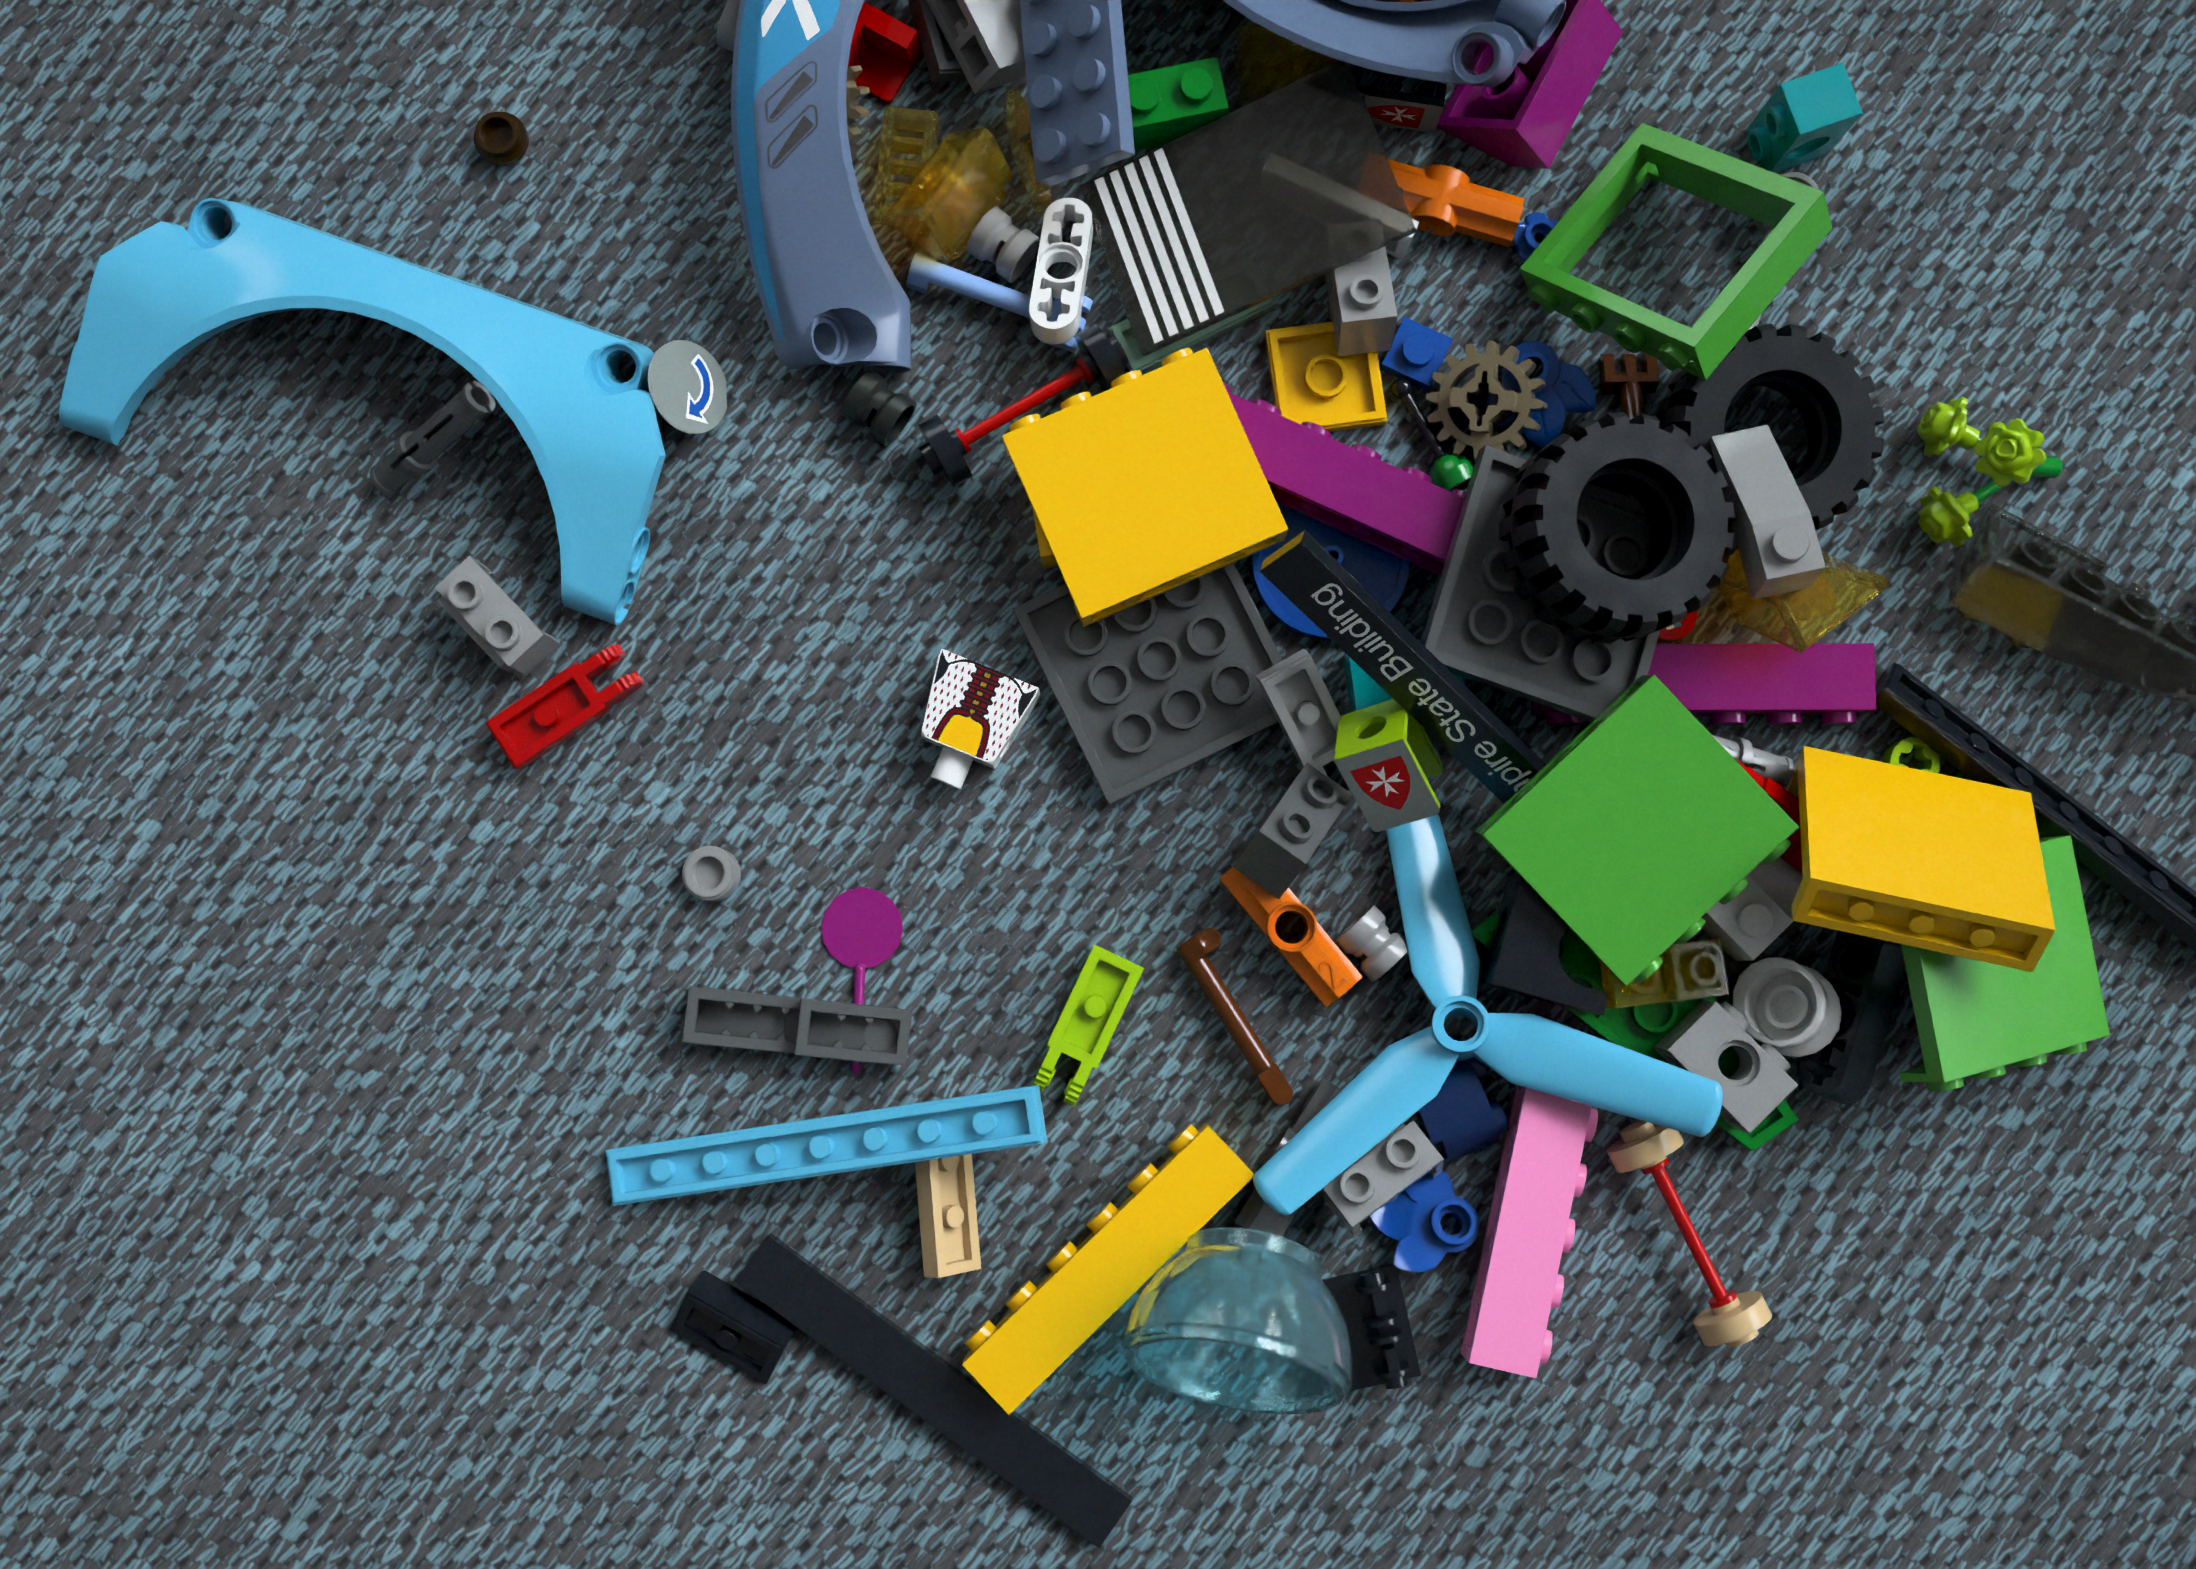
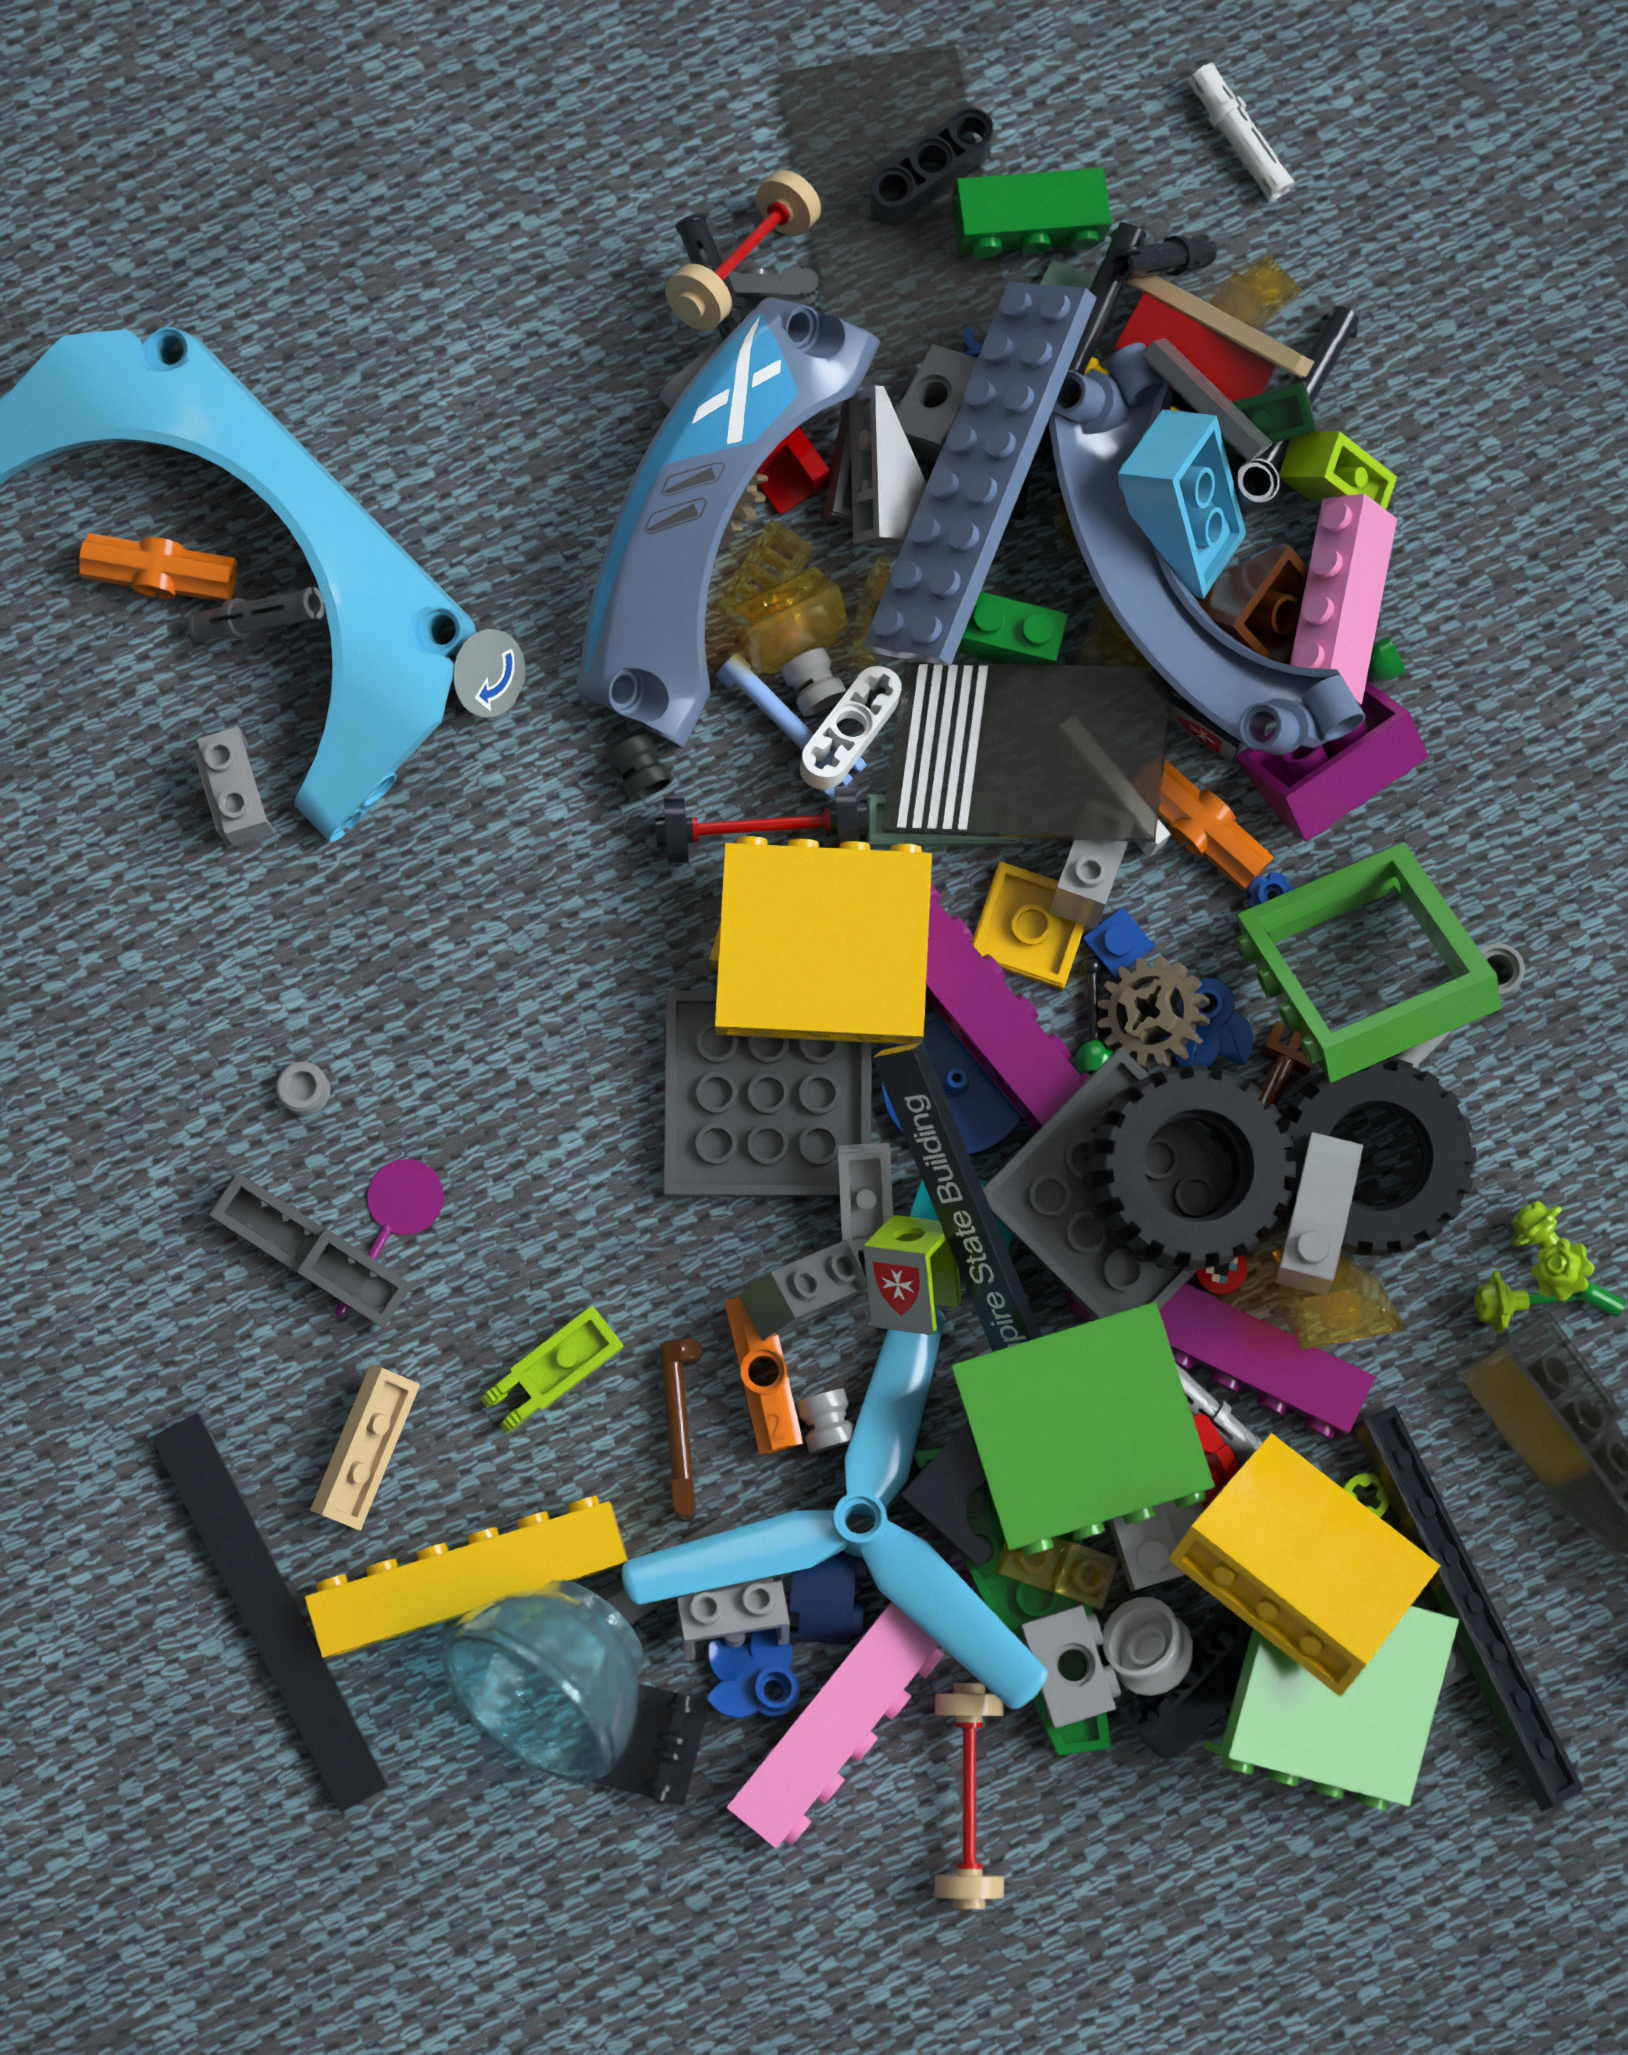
camera: 20 degrees right, 5 degrees down
dark brown plate [474,112,529,166] -> none
red hinge [485,644,644,770] -> none
medium azure tile [606,1085,1048,1206] -> none
black slope [670,1270,797,1384] -> none
torso [921,649,1041,789] -> none
teal brick [1747,63,1863,173] -> none
none -> orange piece [79,533,238,603]

